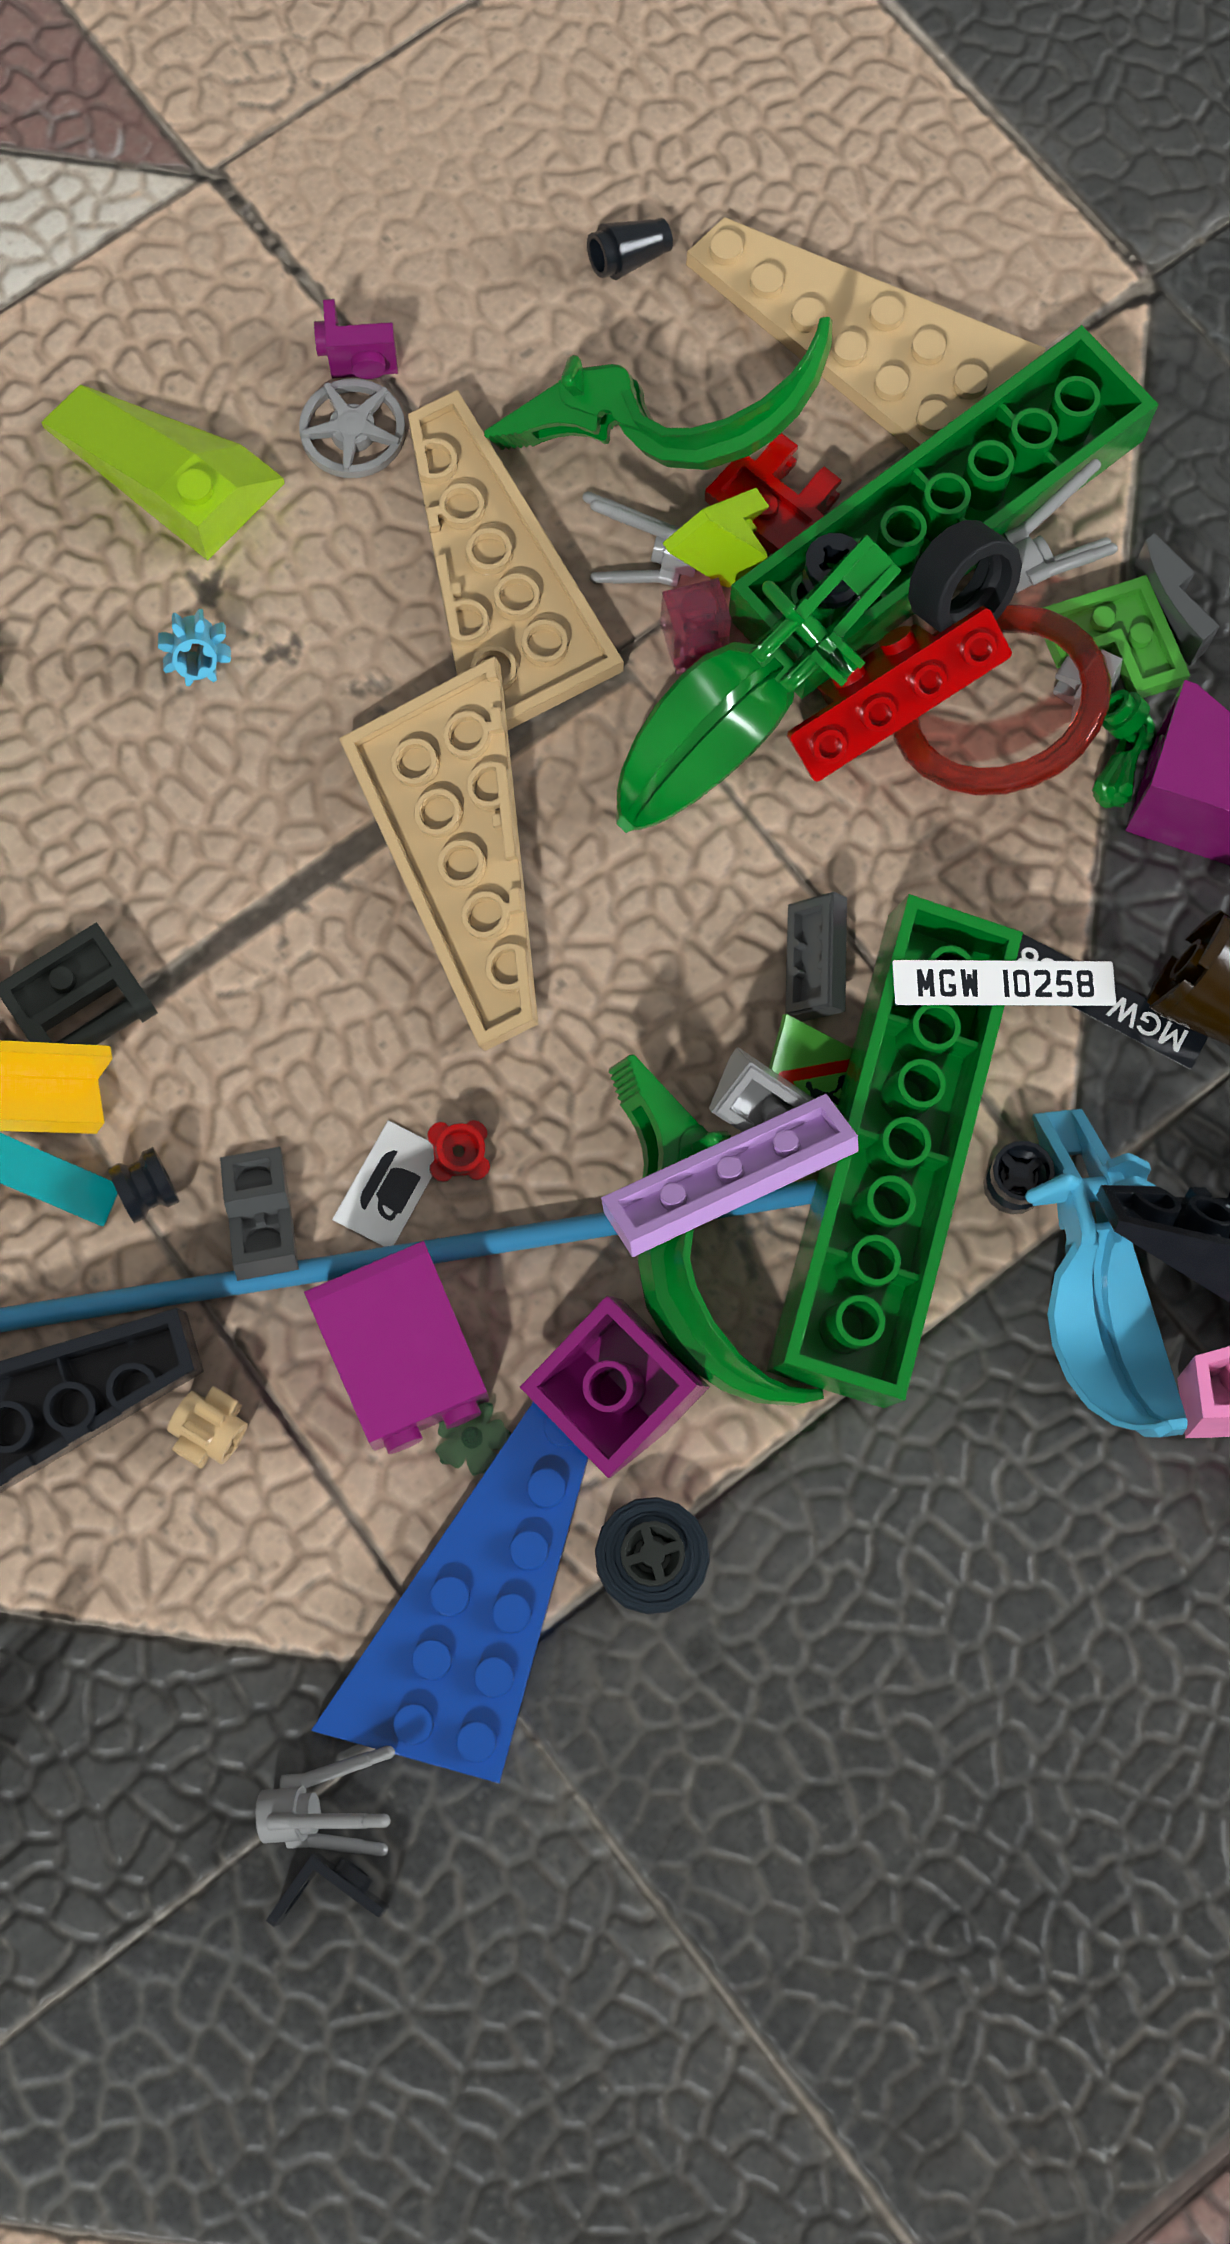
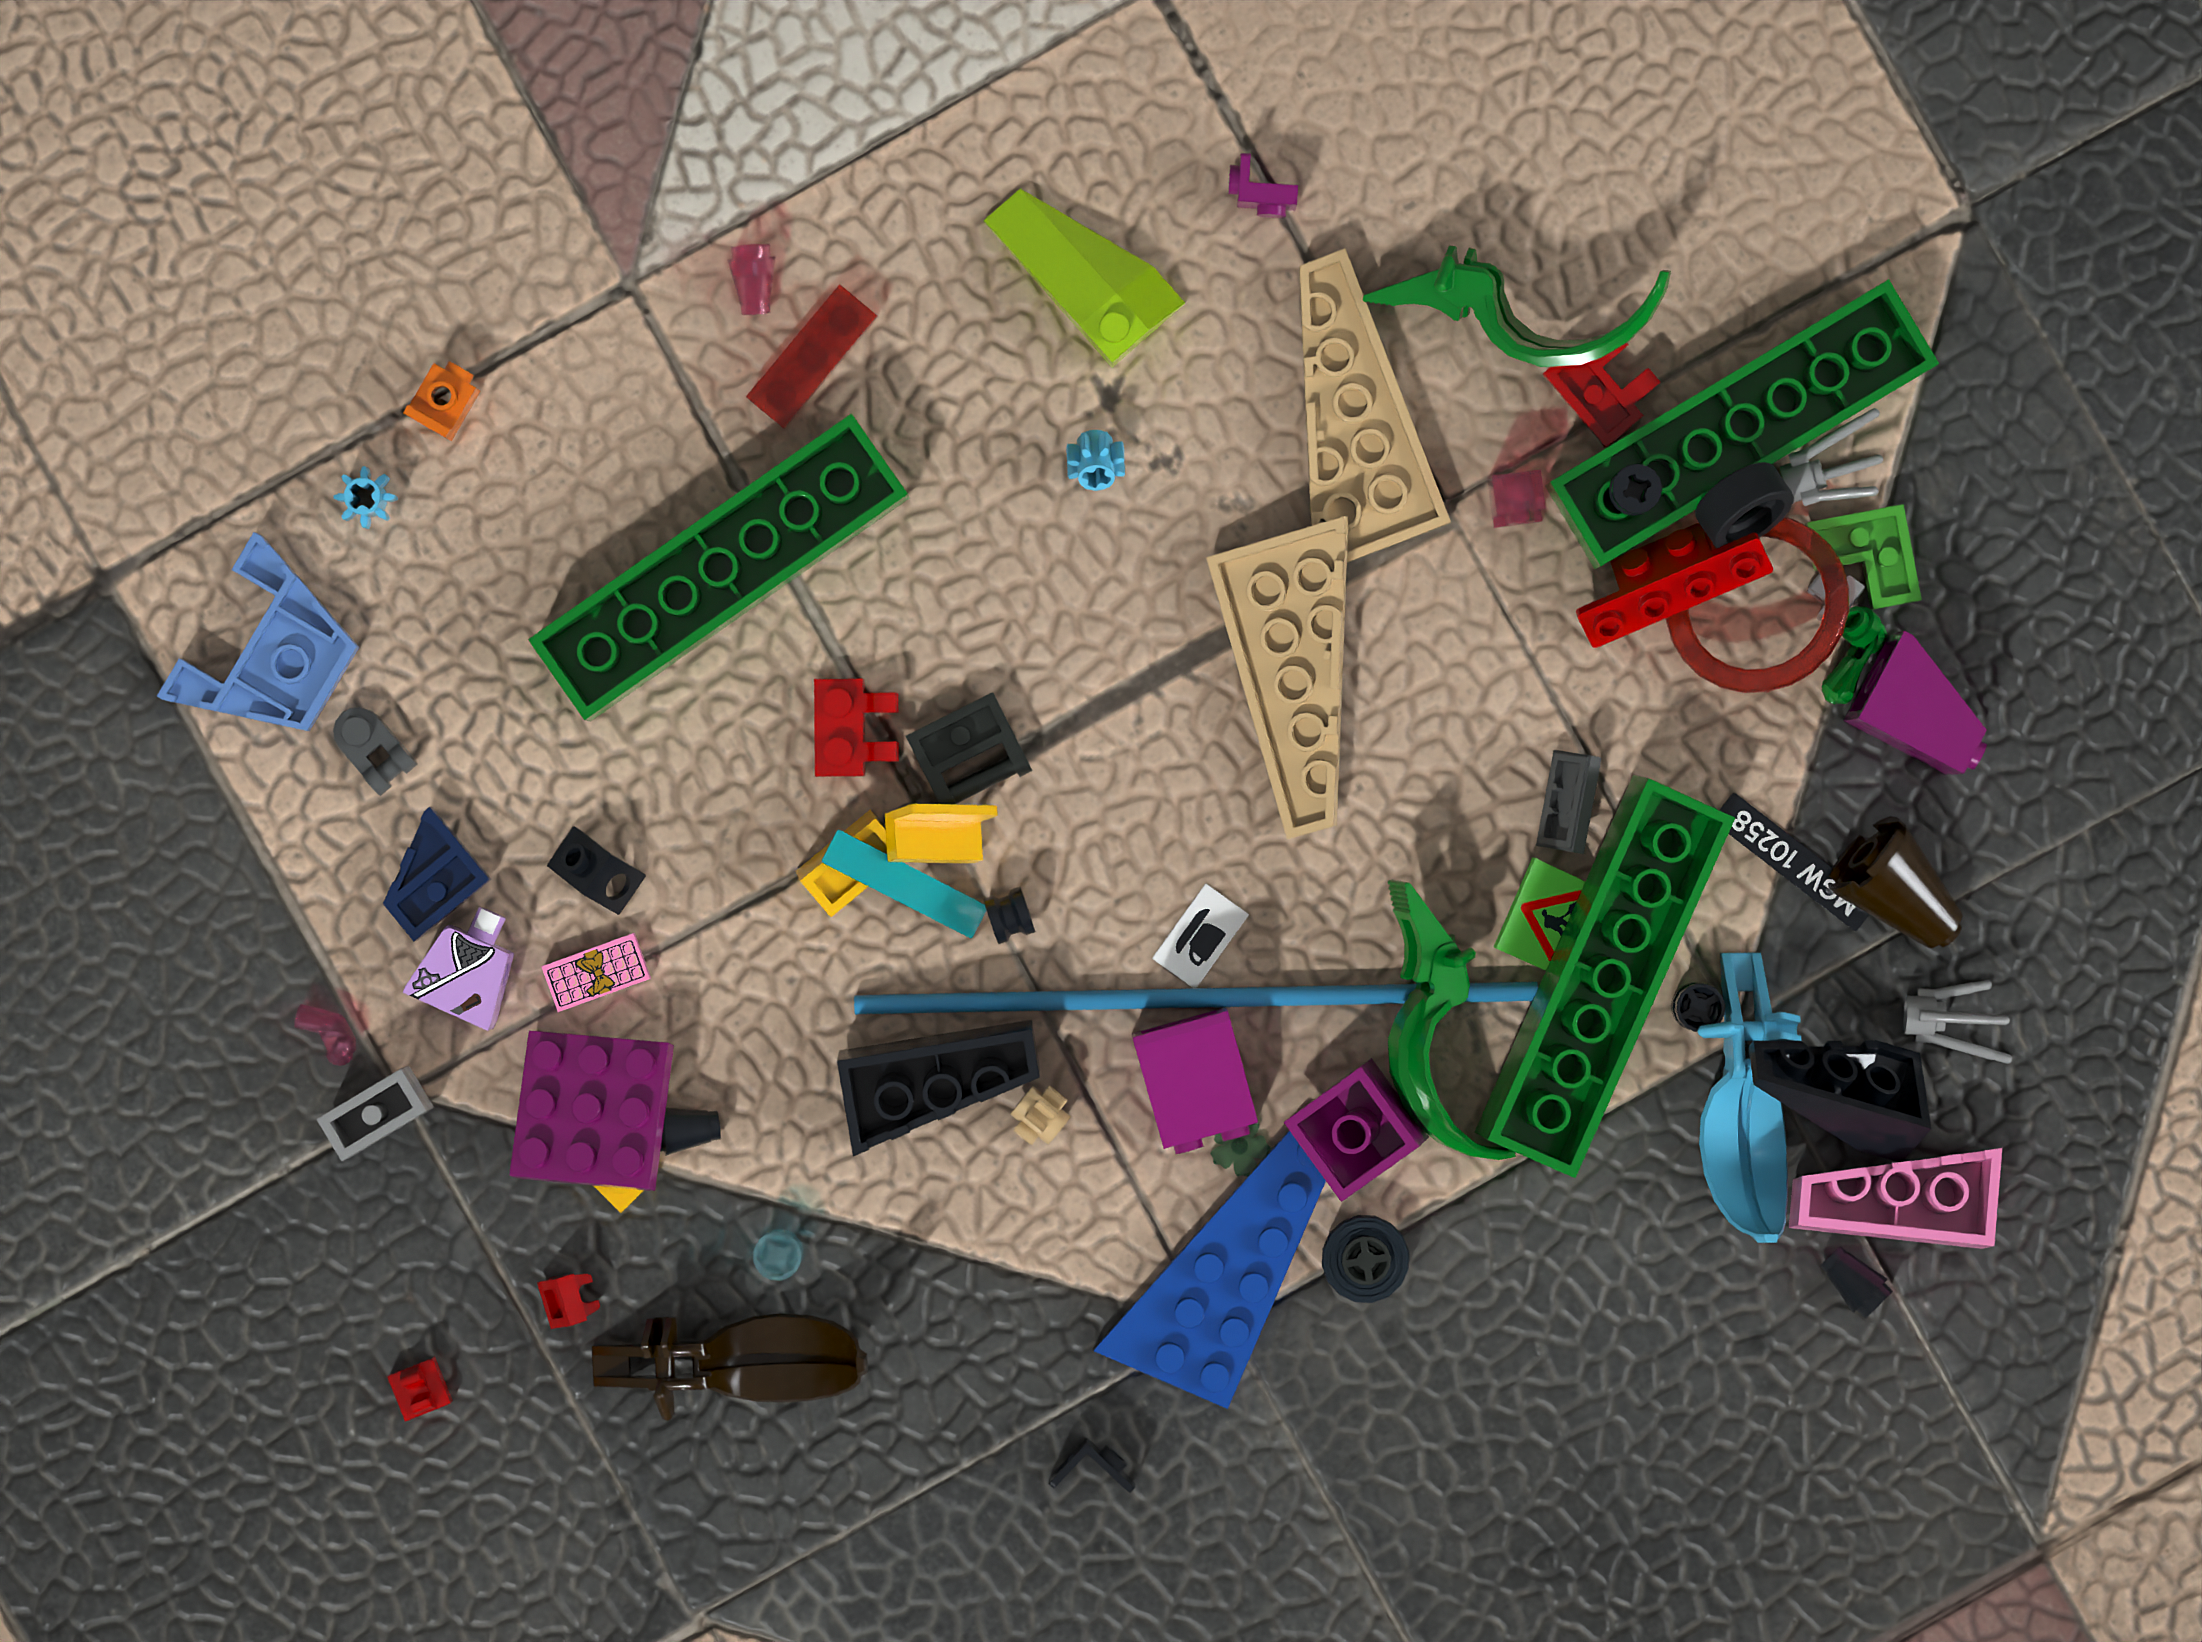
camera: 10 degrees right, 15 degrees up
dark grey slope [220,1147,299,1281] -> none
light grey plant [255,1746,395,1856] -> none
light grey wheel [299,378,406,478] -> none
red plate [427,1120,490,1182] -> none
light grey plant [583,491,696,587] -> none
black cone [587,218,673,280] -> none
lavender plate [601,1094,859,1257] -> none
green piece [616,534,902,833] -> none
lime slope [663,488,769,588] -> none
tan wing [686,217,1046,451] -> none
light grey slope [709,1047,814,1132] -> none
white sticker [892,960,1116,1006] -> none
dark grey slope [1134,533,1220,666] -> none

